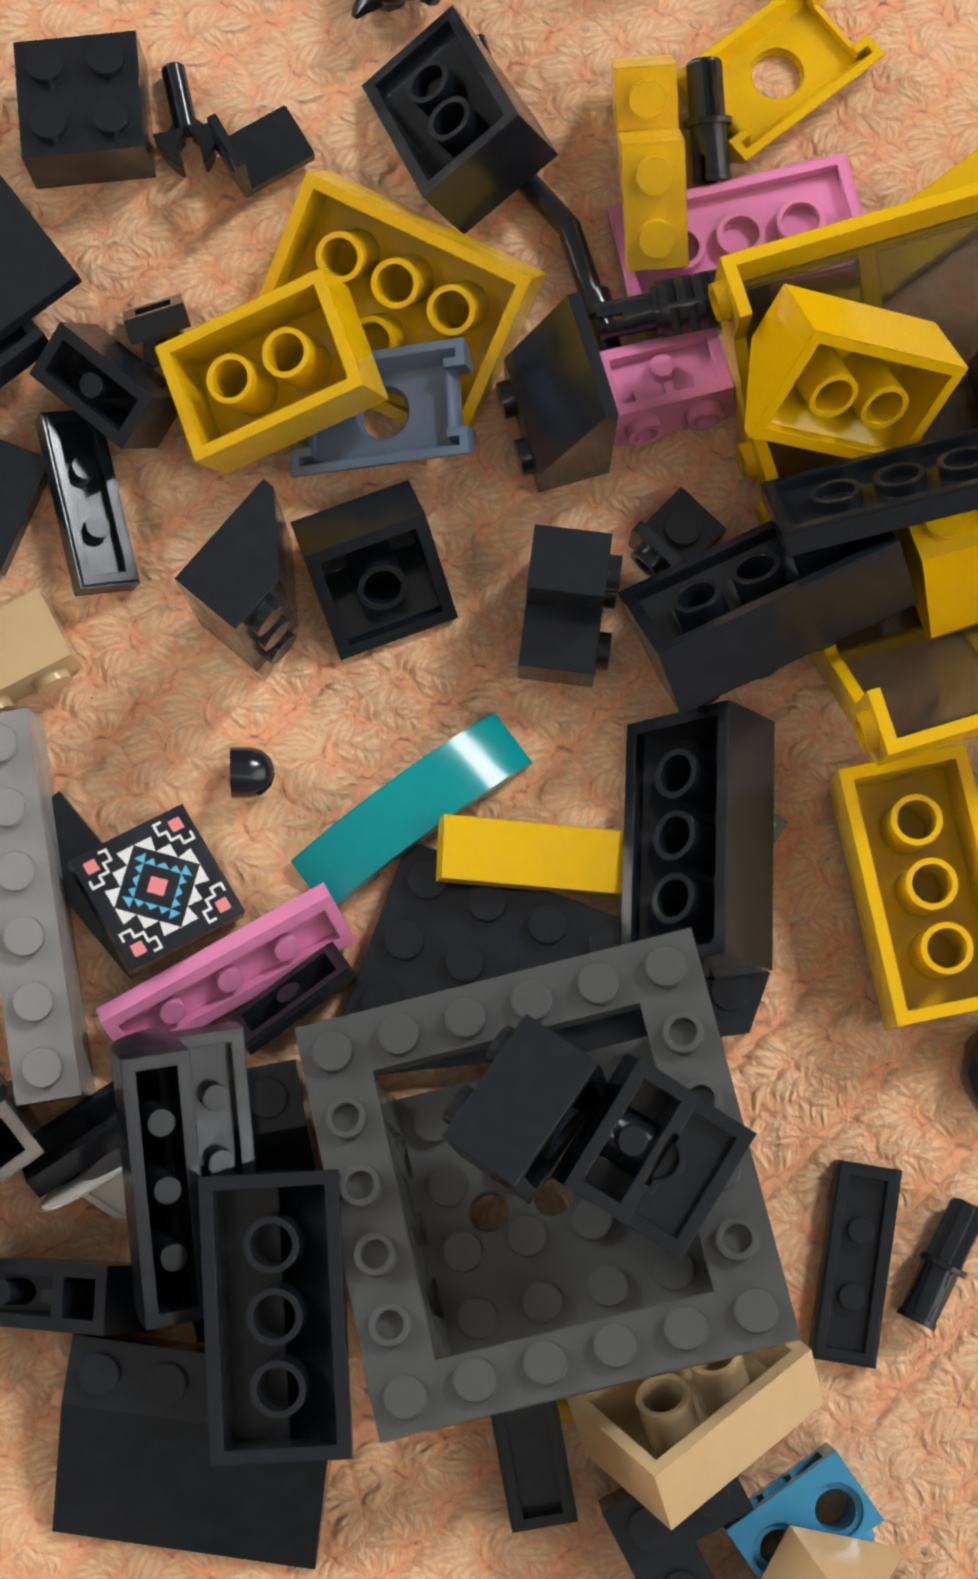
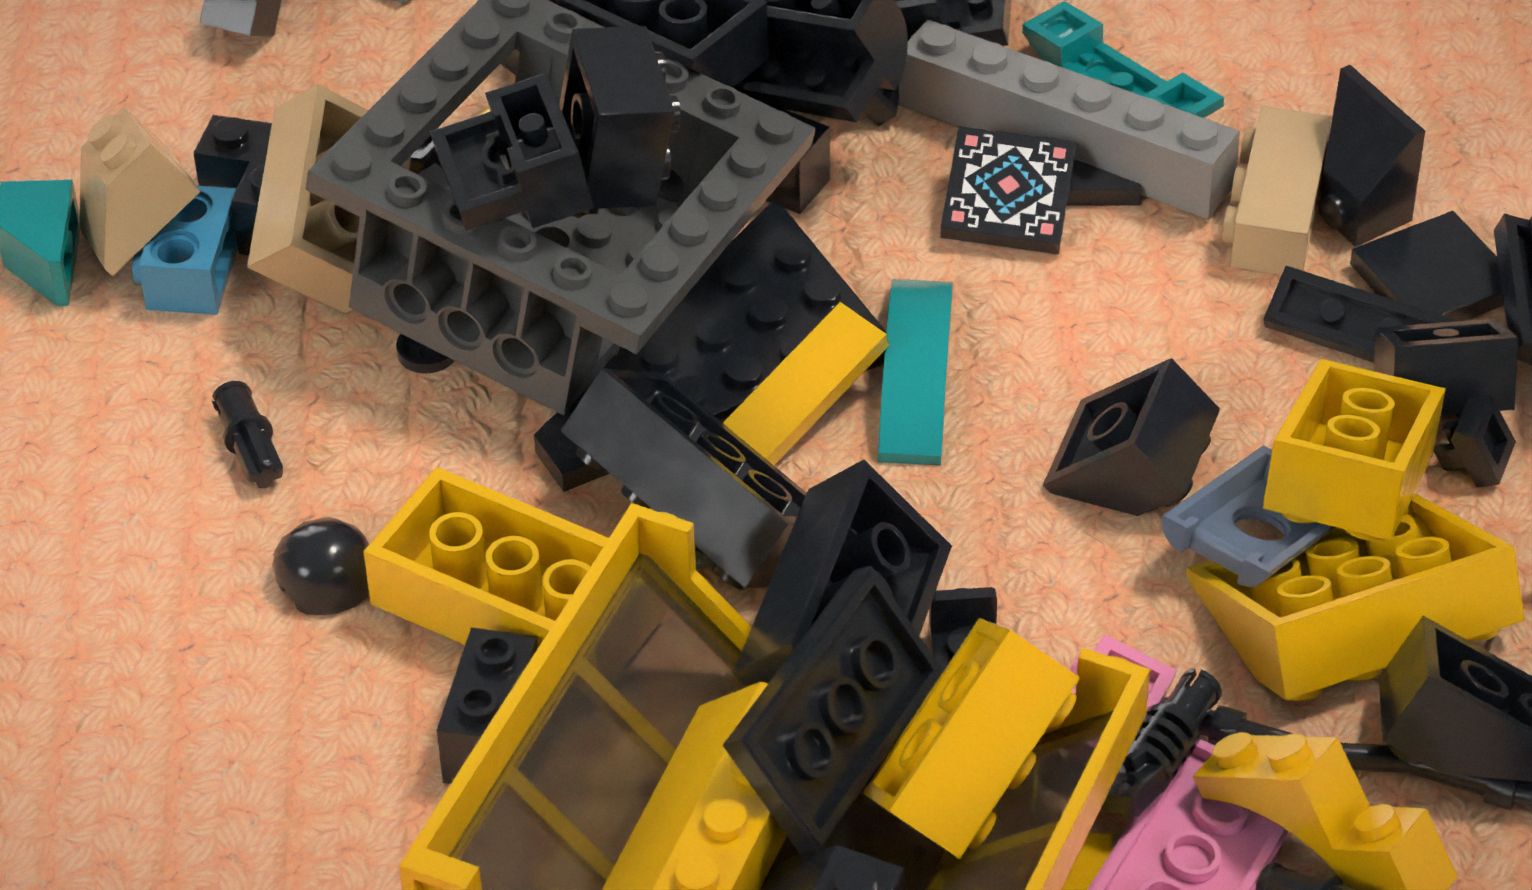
camera: 130 degrees right, 35 degrees down
bright pink plate [96,882,356,1042] -> none
black slope [174,479,298,672] -> none
black slope [228,942,357,1055] -> none
black hinge [230,747,275,798] -> none
black slope [496,291,619,493] -> none
black brick [518,524,623,687] -> none
black tile [808,1160,902,1369] -> none

